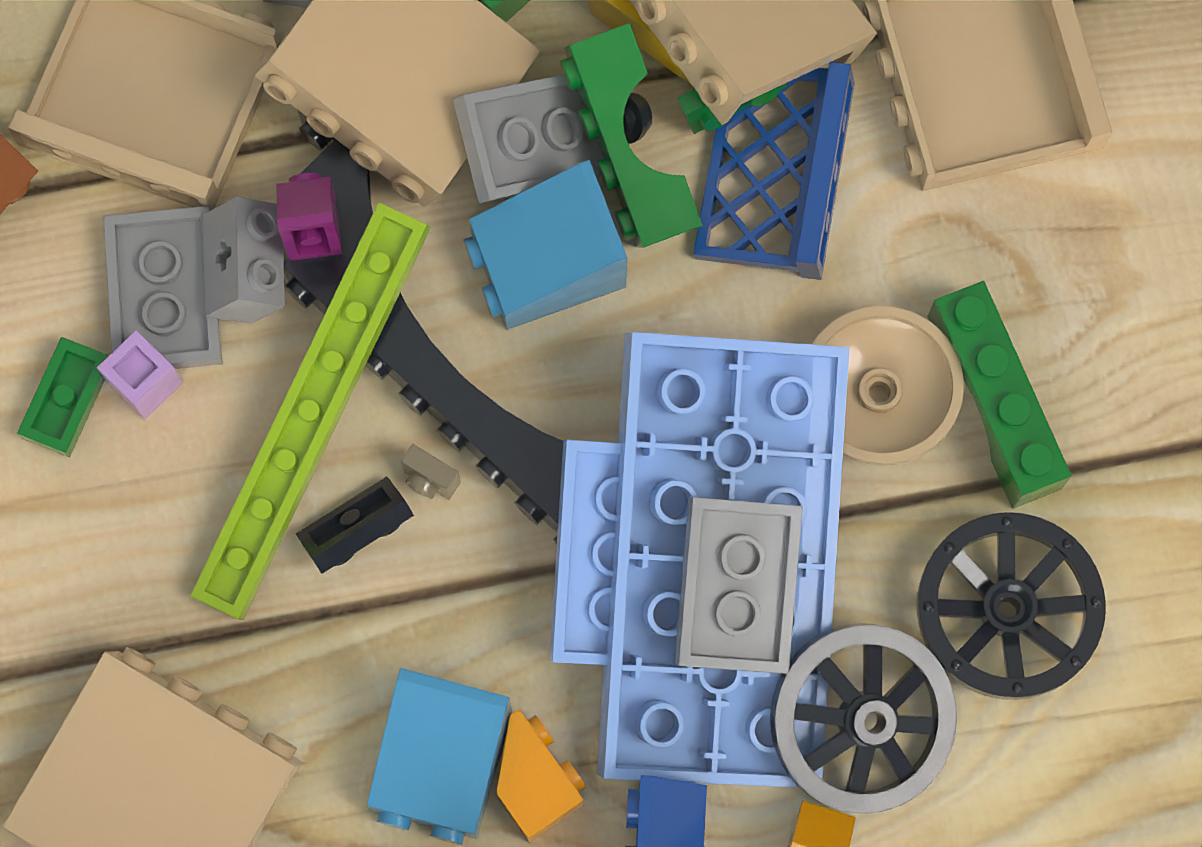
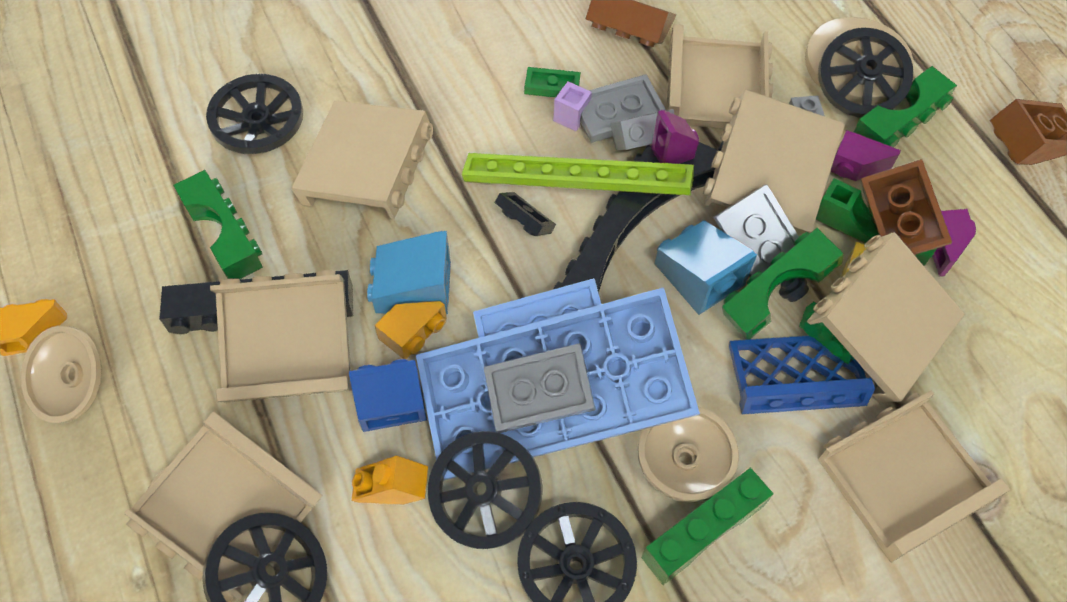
camera: 75 degrees right, 15 degrees down
dark tan plate [401,443,461,500] -> none

